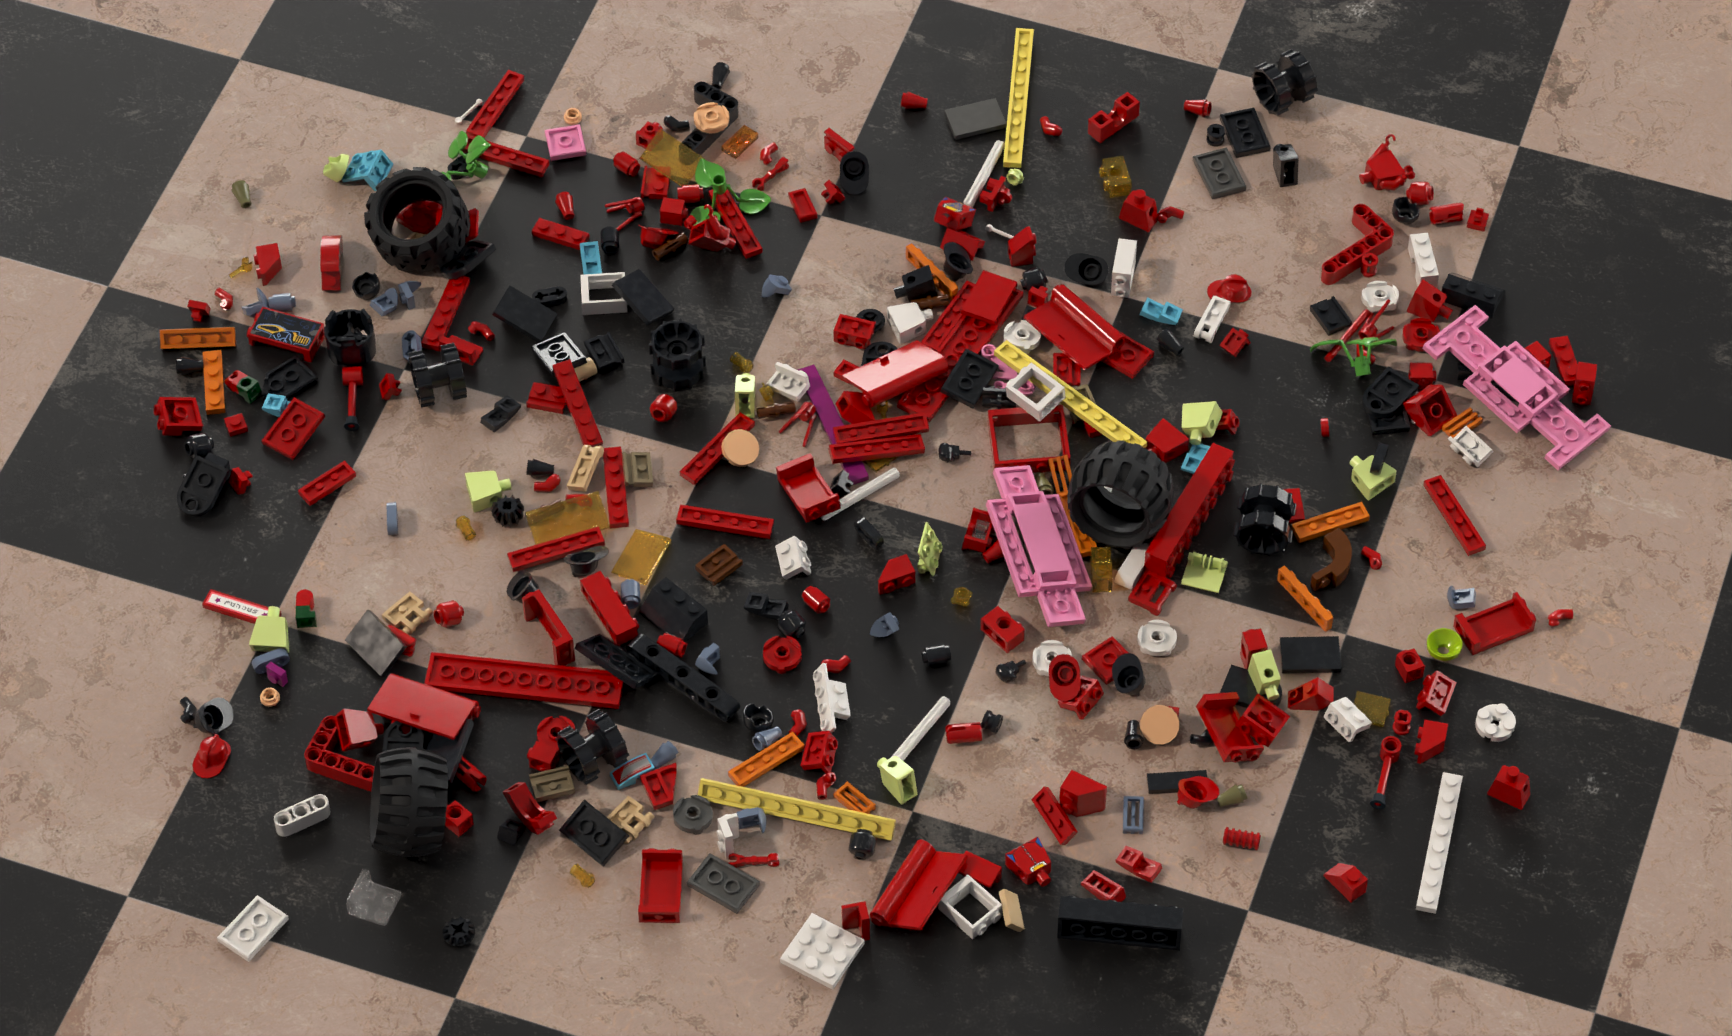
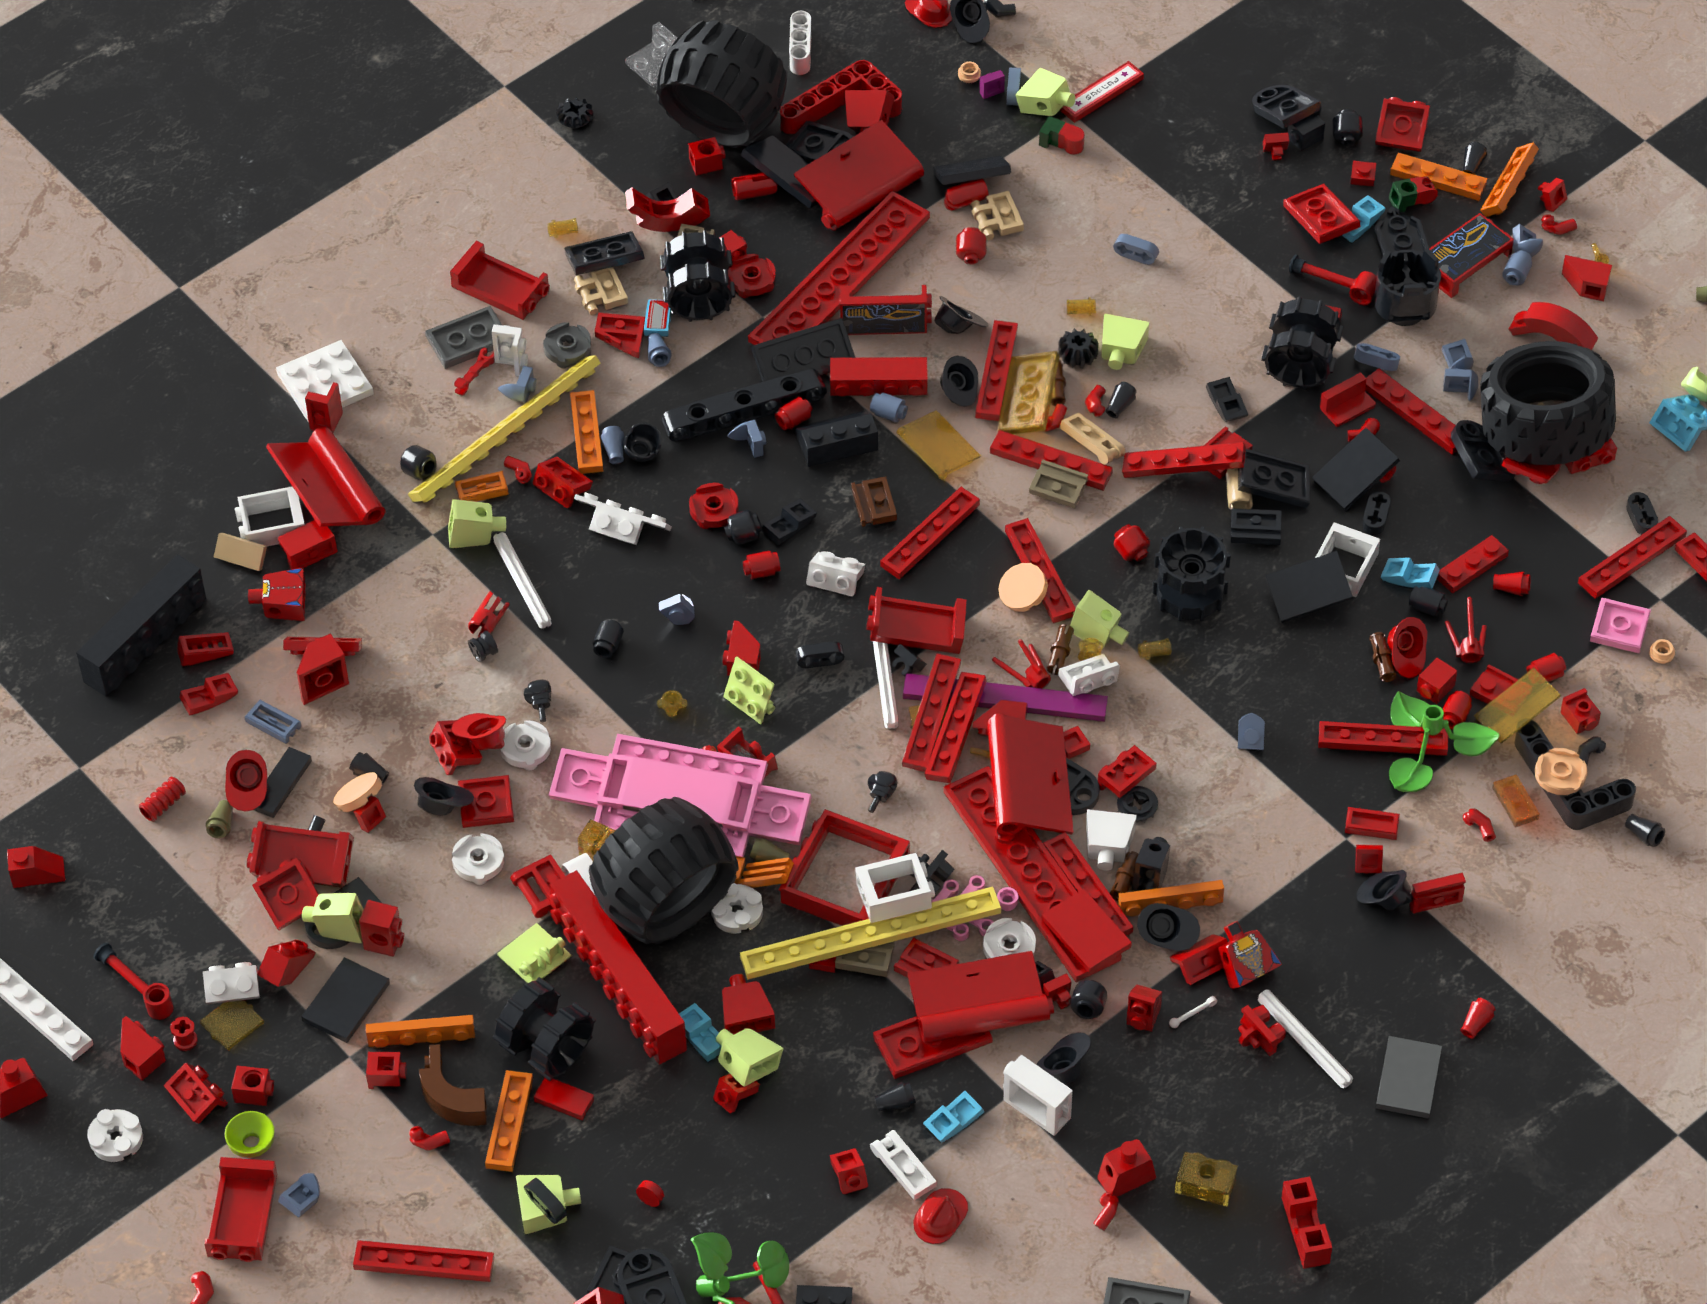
camera: 120 degrees right, 0 degrees up
red plate [298,460,356,506] -> none
black hair [352,272,381,300] -> none
bright green plant [441,131,491,180] -> none
red torso [684,204,736,252] -> none
red piece [752,157,789,191] -> none
red arm [789,709,807,736] -> none
red arm [821,655,851,673] -> none
black tile [940,349,999,409] -> none
red brick [981,606,1025,653] -> none
light yellow plate [1003,28,1034,168] -> none
yellowish green plate [1007,168,1024,185] -> none
red arm [1040,116,1062,136] -> none
none -> red brick [366,1052,407,1089]

